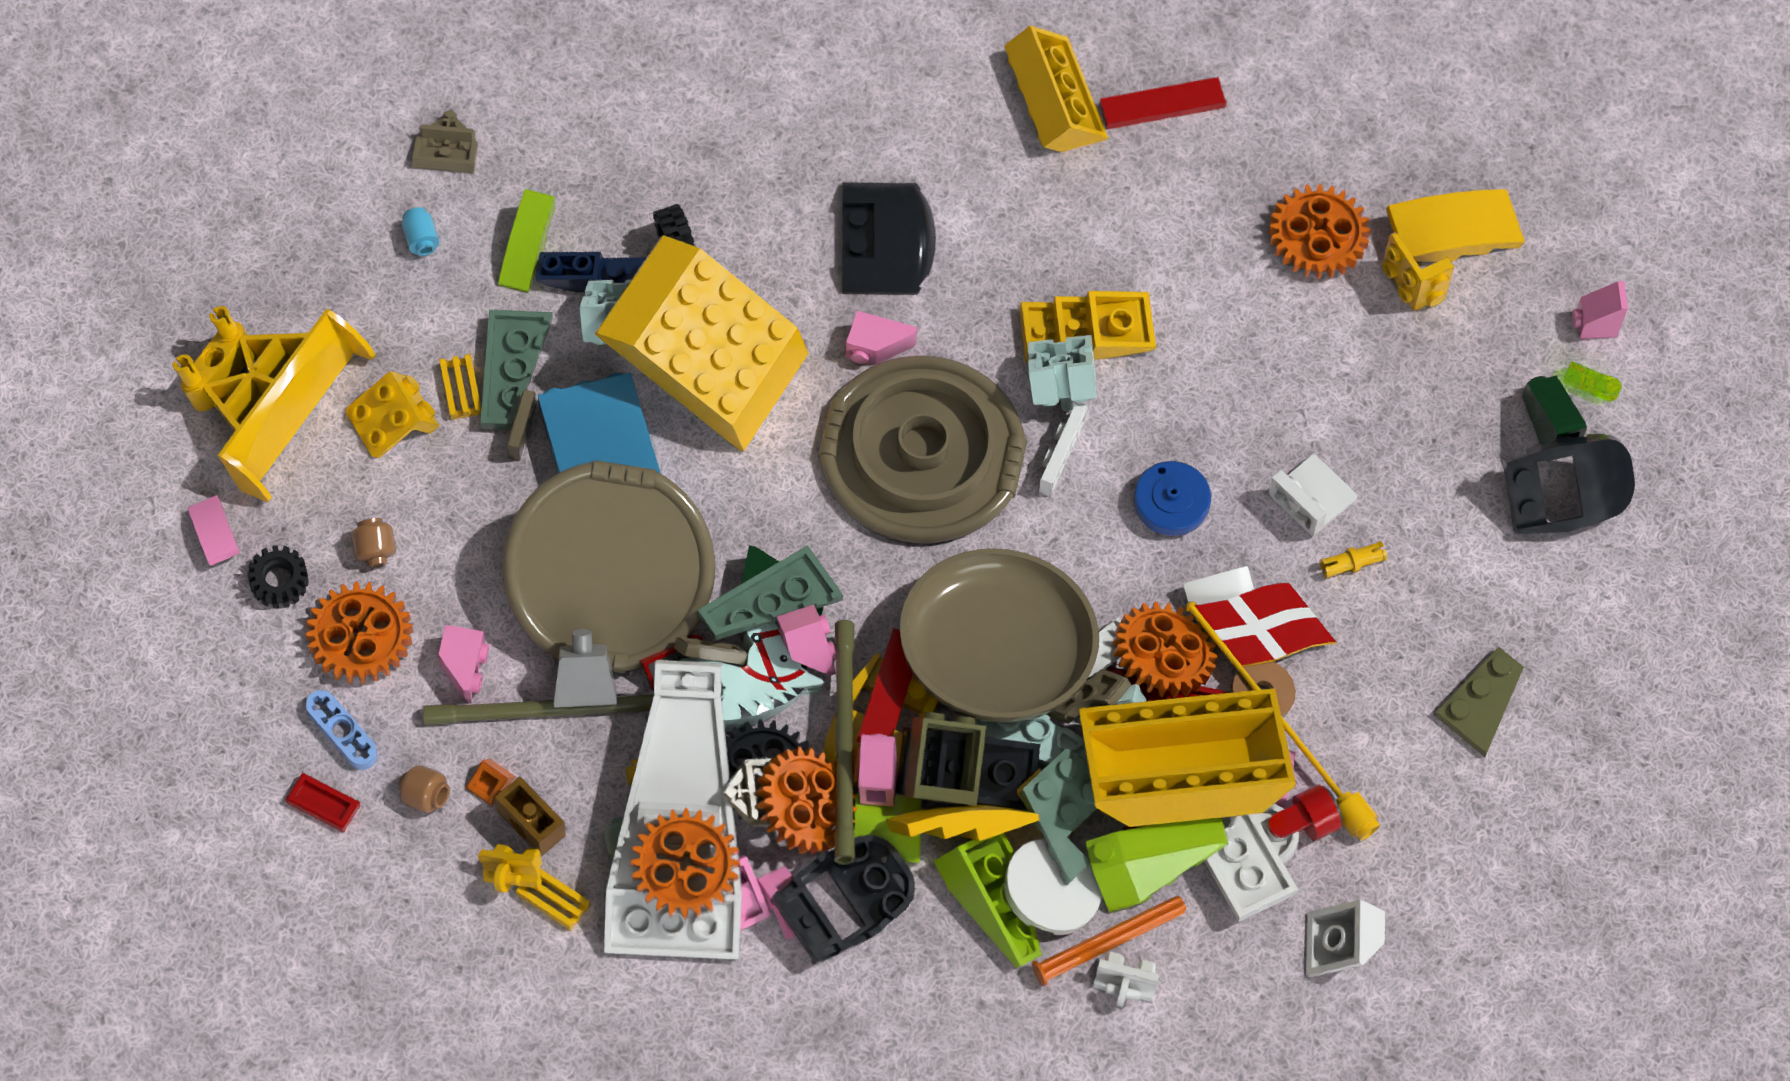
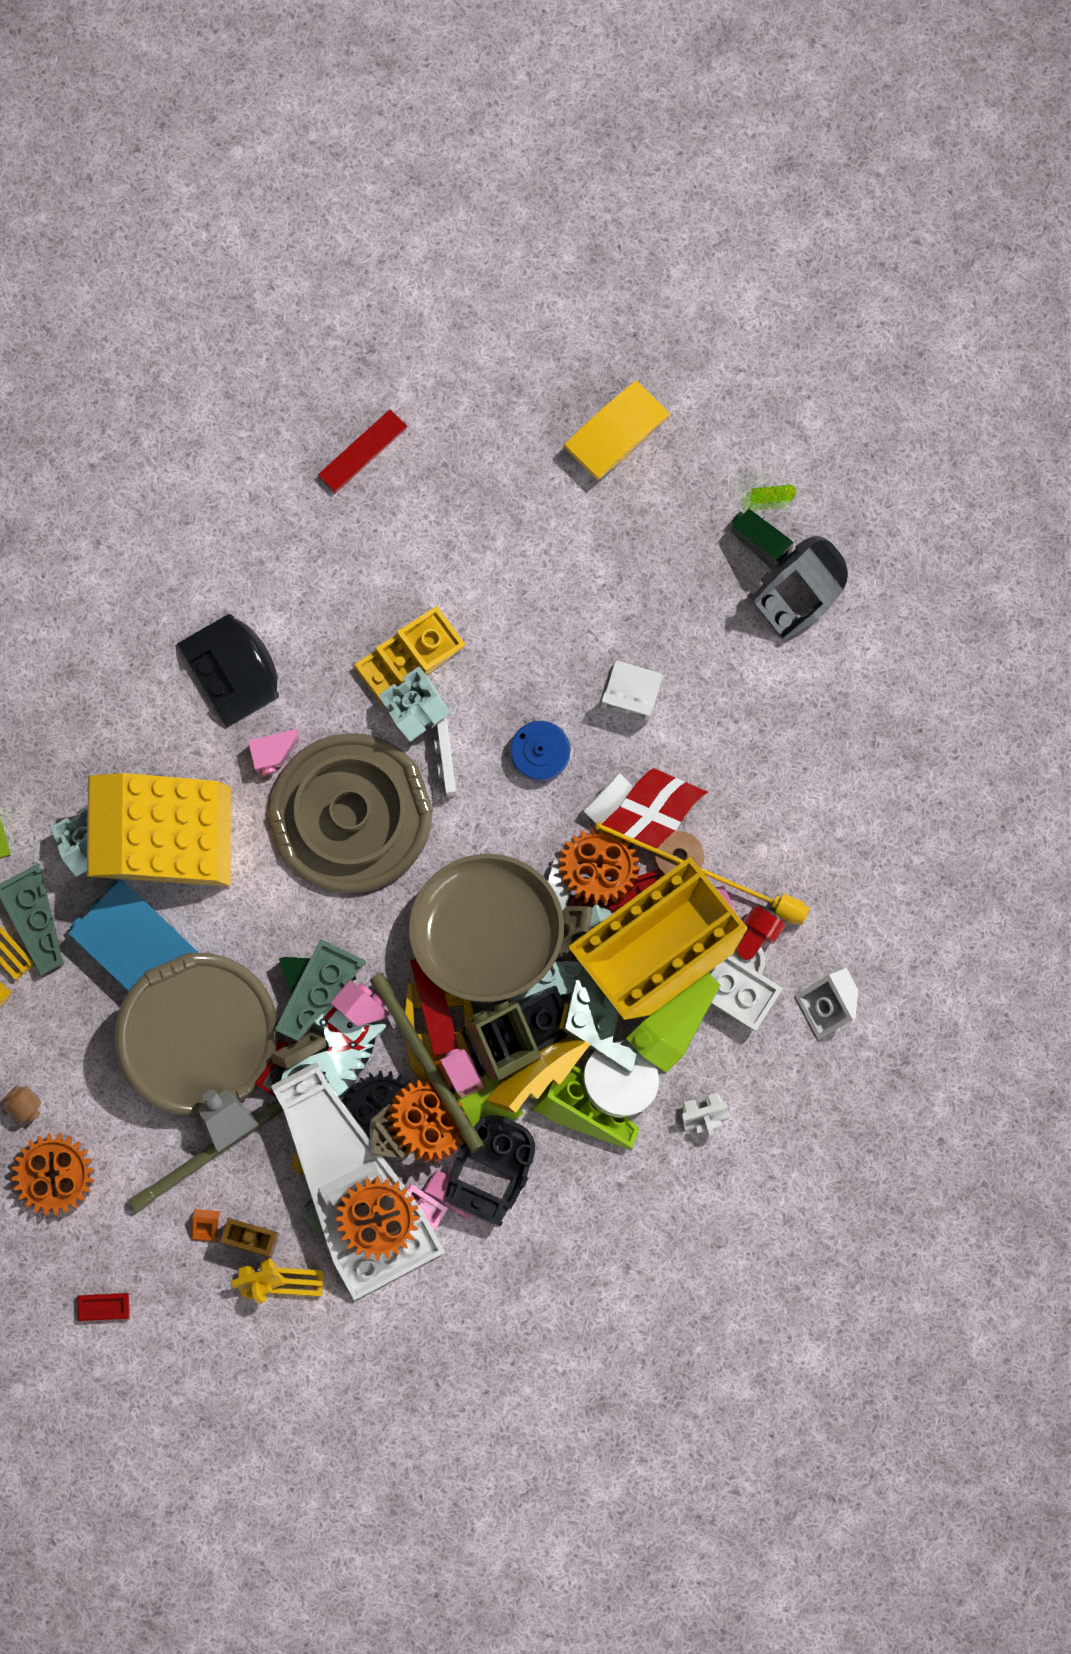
camera: 25 degrees left, 15 degrees up
light blue beam [306,690,377,770] -> none
medium nougat head [398,765,450,813] -> none
bright pink slope [438,625,490,703] -> none
dark tan tile [507,389,536,461] -> none
dark blue slope [536,252,647,293] -> none
black tyre [653,204,695,246] -> none
yellow slope [1004,25,1108,152] -> none
orange axle [1032,896,1186,986] -> none
orange gear [1268,184,1371,279] -> none
yellow pin [1319,541,1387,579] -> none
yellow bracket [1382,232,1454,311] -> none
olive wing [1435,647,1524,757] -> none
bright pink slope [1572,281,1628,339] -> none

